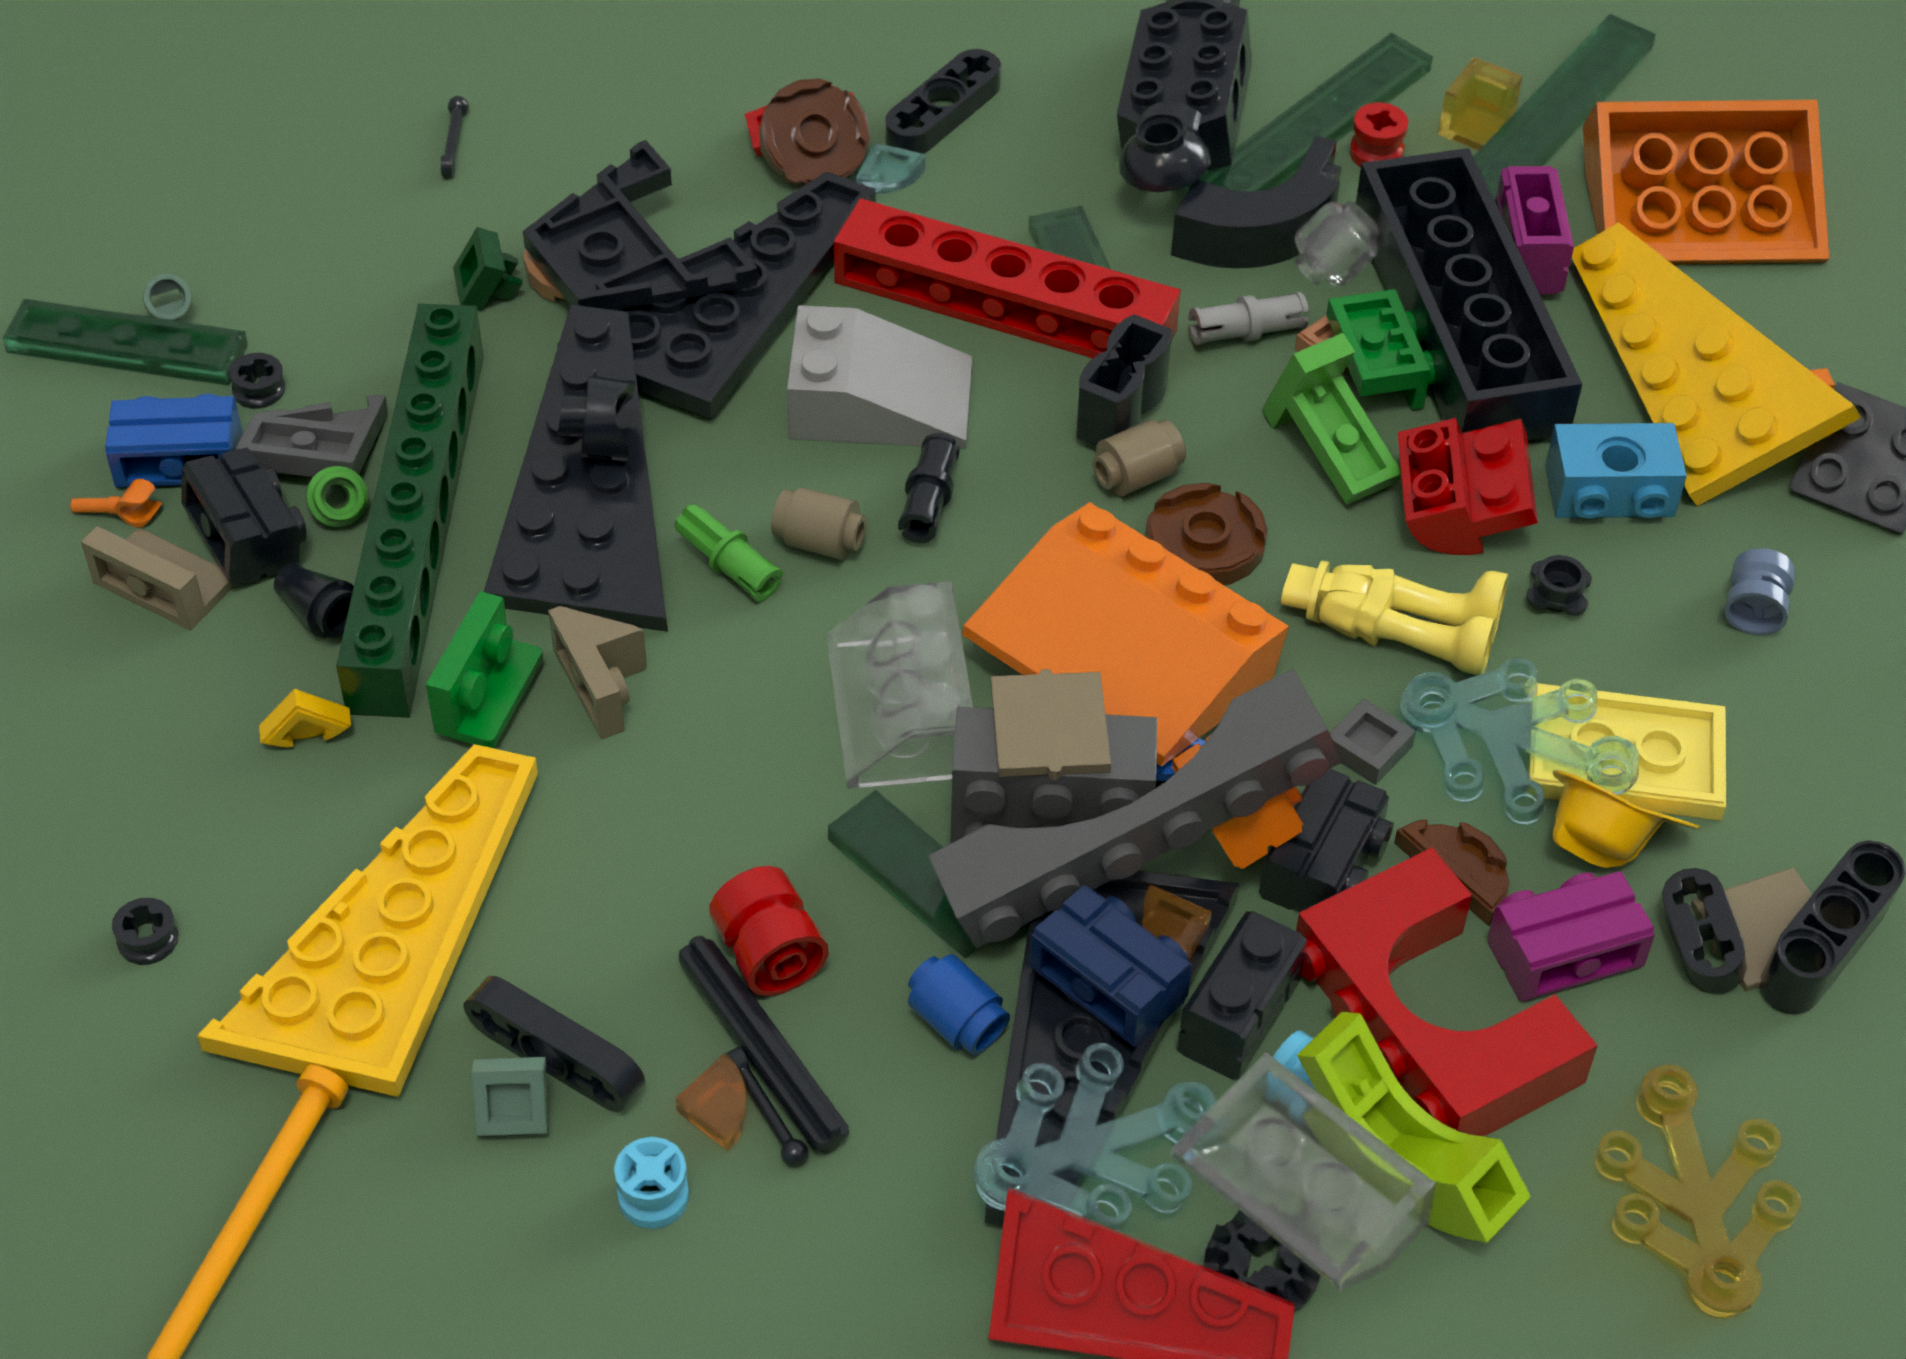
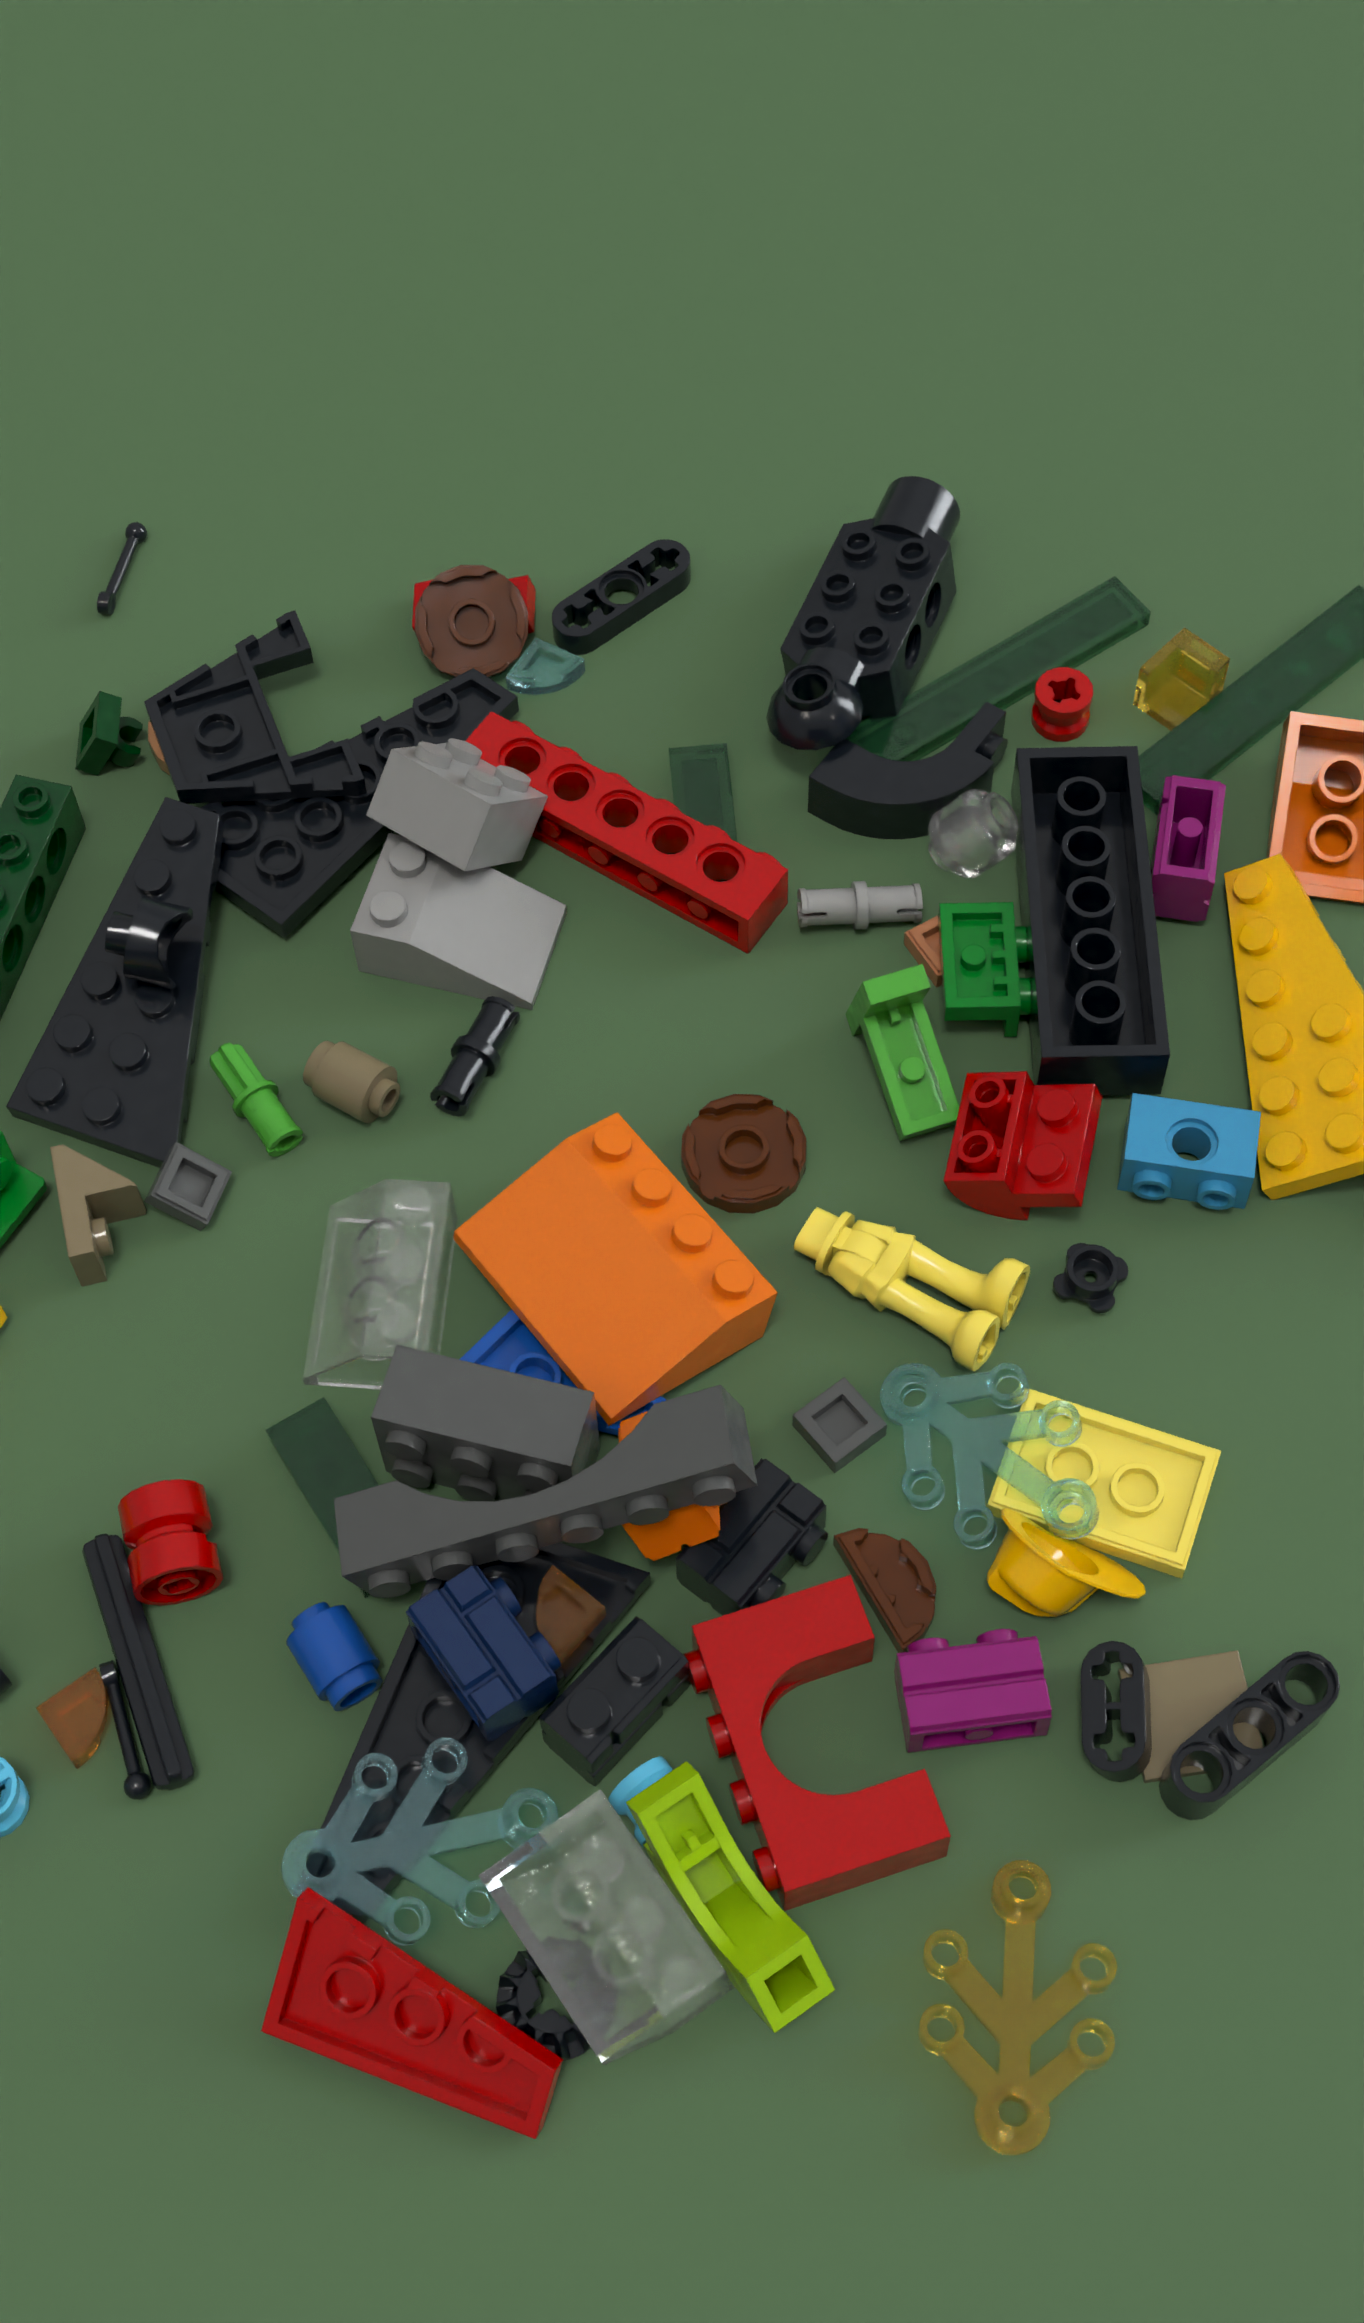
camera: 15 degrees right, 10 degrees up
dark tan piece [991,669,1111,780] -> none
black brick [1076,314,1172,446] -> none
dark tan brick [1092,419,1186,496] -> none
sand blue wheel [1724,548,1796,635] -> none
none -> dark grey tile [144,1142,232,1231]
none -> light grey brick [366,738,548,871]

